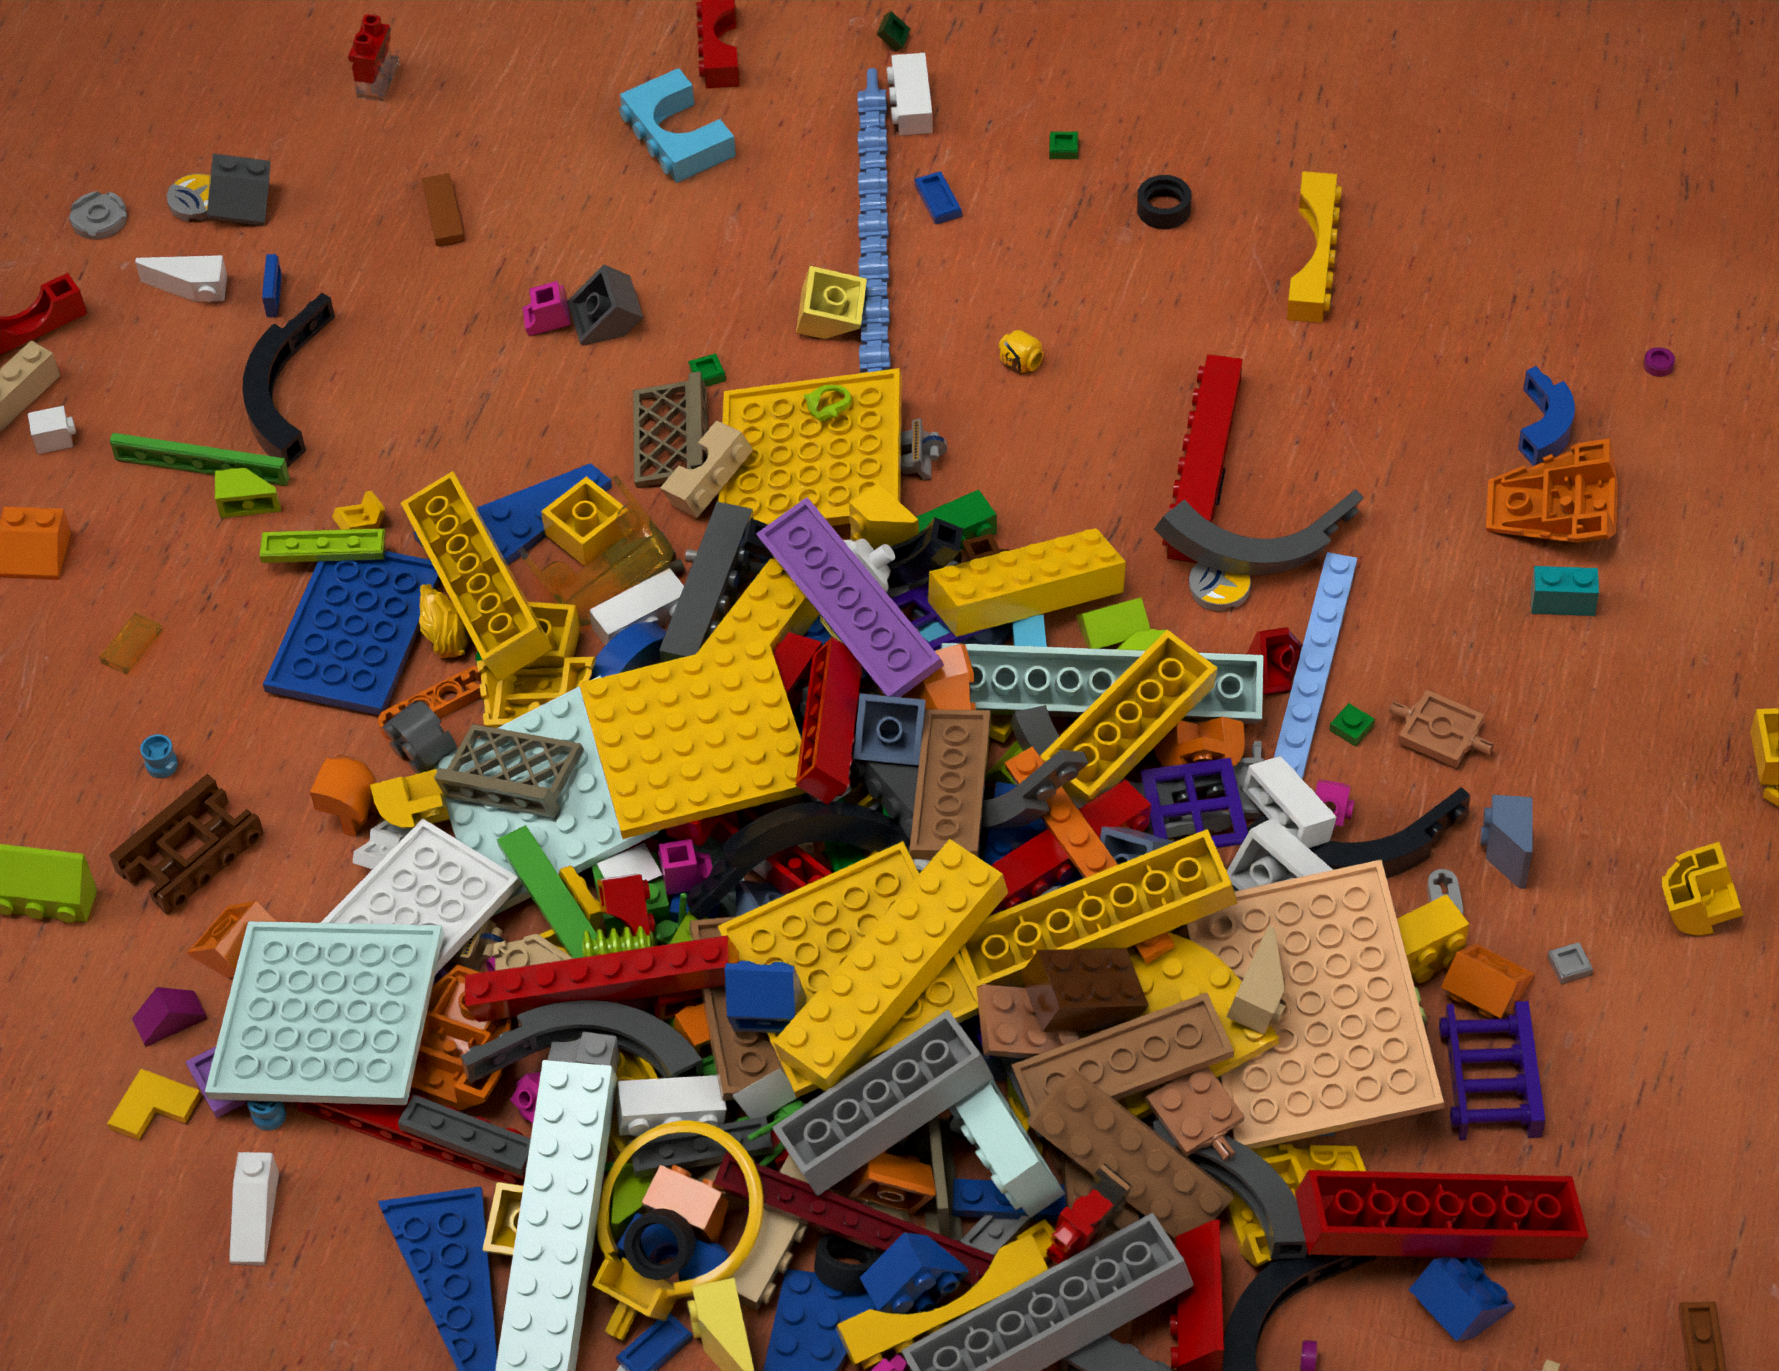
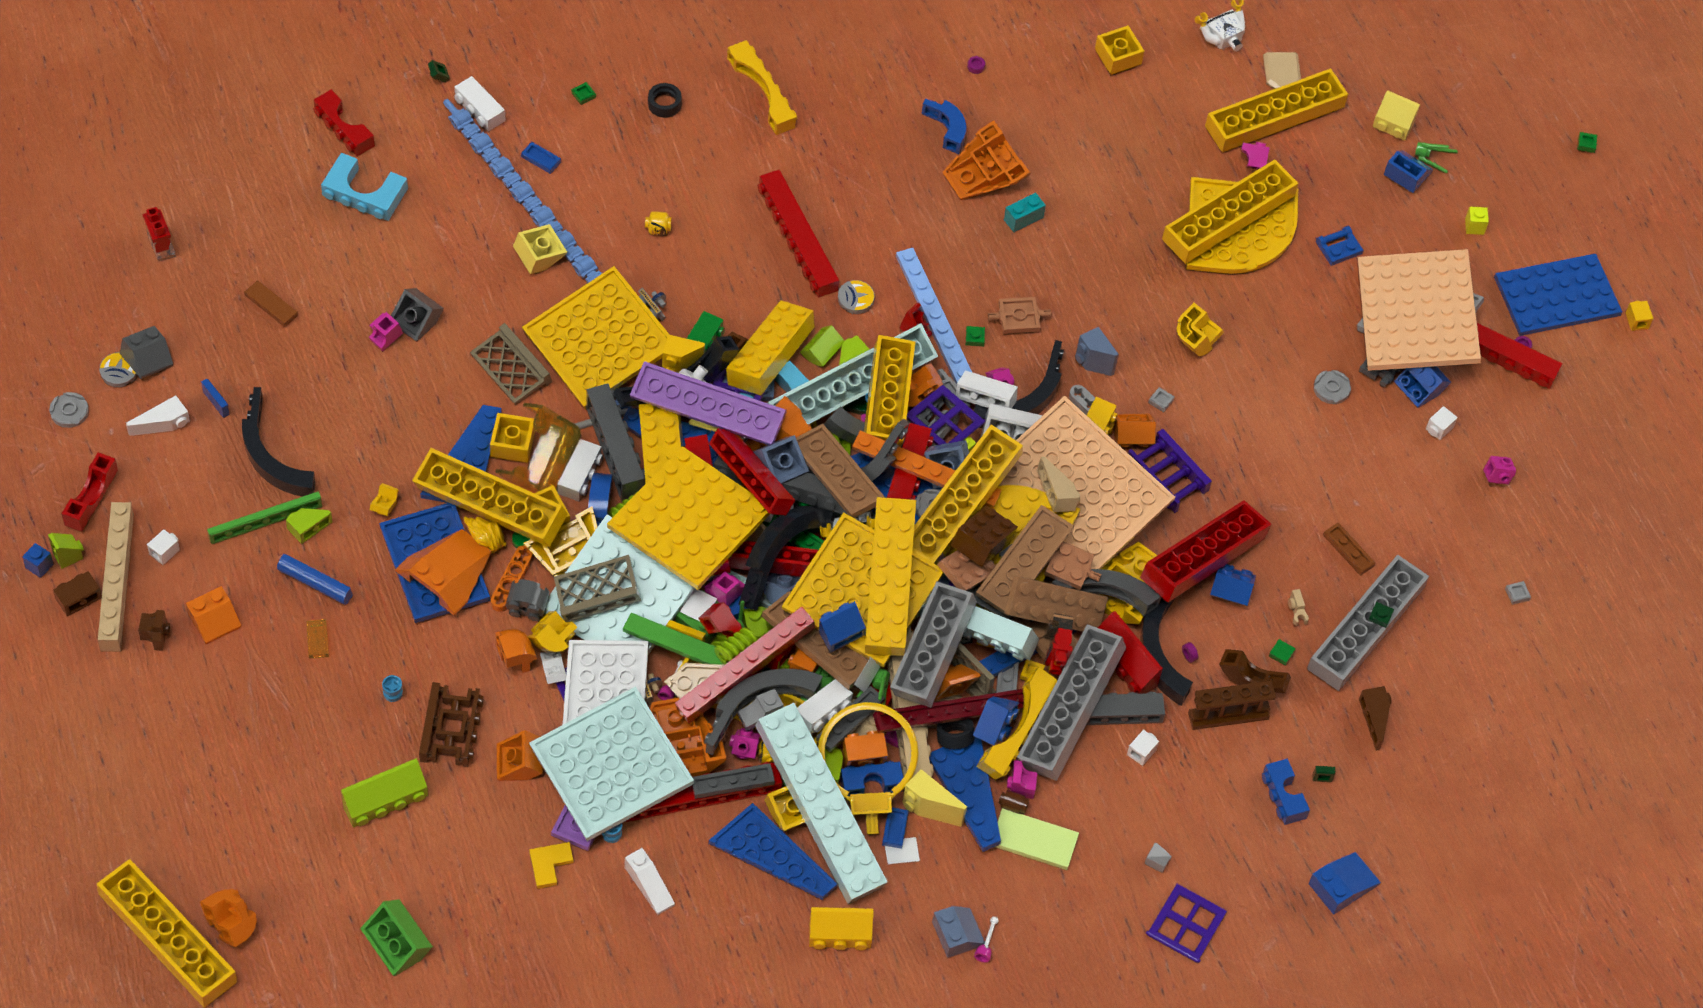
camera: 45 degrees left, 5 degrees up
magenta slope [132,987,207,1047] -> none
lime tile [260,529,386,563] -> none
black tyre [624,1208,696,1280] -> none
tan arch [660,420,753,518] -> none
green tile [688,353,726,387] -> none
lime piece [804,385,852,422] -> none
dark grey arch [1154,489,1364,575] -> none
none -> blue brick [277,554,353,605]
none -> orange wedge [395,529,492,616]

